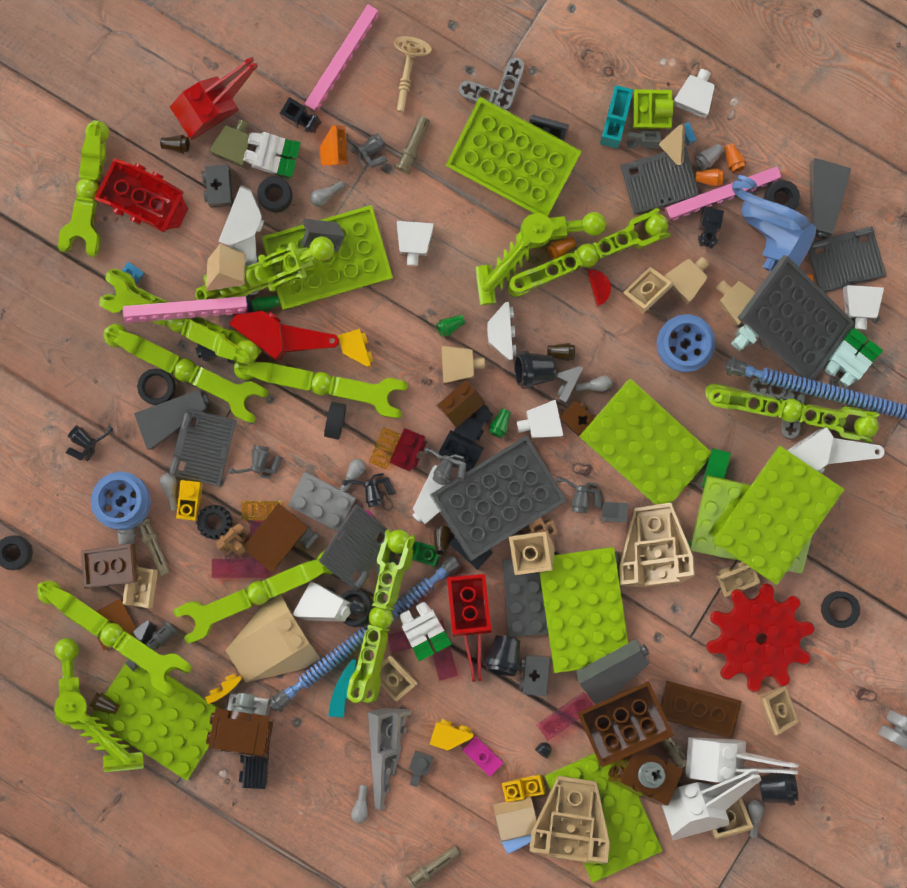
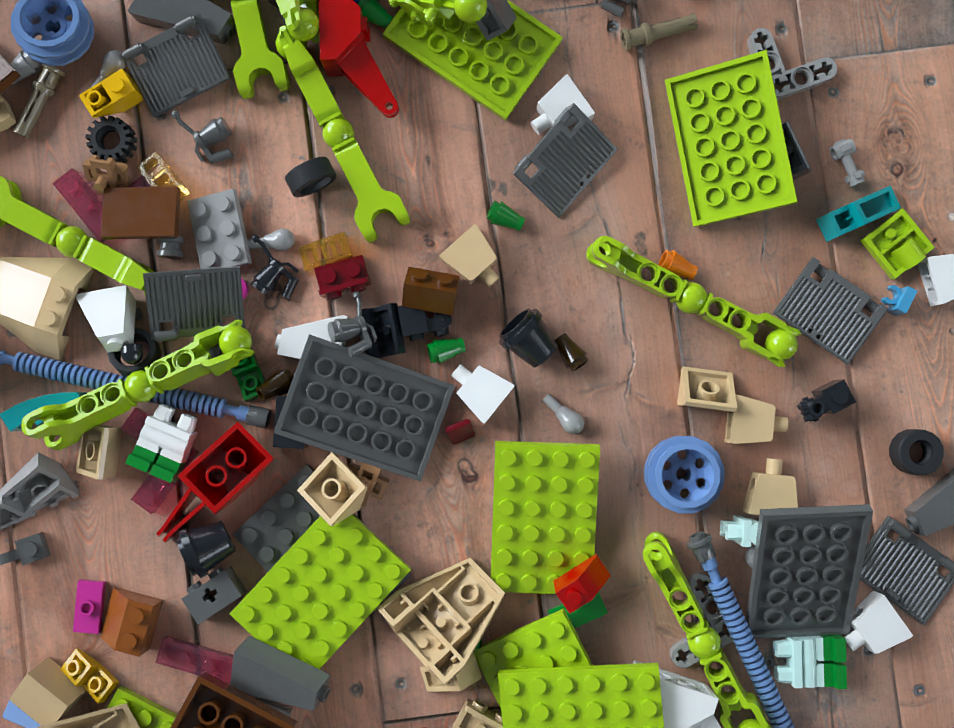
camera: 60 degrees right, 0 degrees up
yellow slope [338,329,374,368] -> none
yellow slope [429,719,474,751] -> none
lime piece [475,212,606,305] -> none
white slope [487,302,516,361] -> none
black hinge [535,742,552,759] -> none
light grey slope [555,366,583,403] -> none
dark grey piece [556,476,602,514] -> none
reddish brown brick [559,400,597,444] -> none
red plate [587,269,611,307] -> none
dark grey panel [600,502,628,522] -> none
dark grey plate [627,130,661,149] -> none
tan slope [658,124,686,165] -> none
bright pink piece [665,166,782,221] -> none
light grey cone [695,144,724,170] -> none
orange cone [696,168,724,187] -> none
orange cone [724,143,746,173] -> none
medium blue hips [732,175,816,272] -> none
none -> dark orange slope [100,587,163,657]
none -> tan slope [420,653,482,692]
none -> dark red slope [445,418,475,444]
none -> dark grey window [513,103,618,218]
none -> red slope [553,554,611,614]
none -> light grey bar [829,139,865,187]

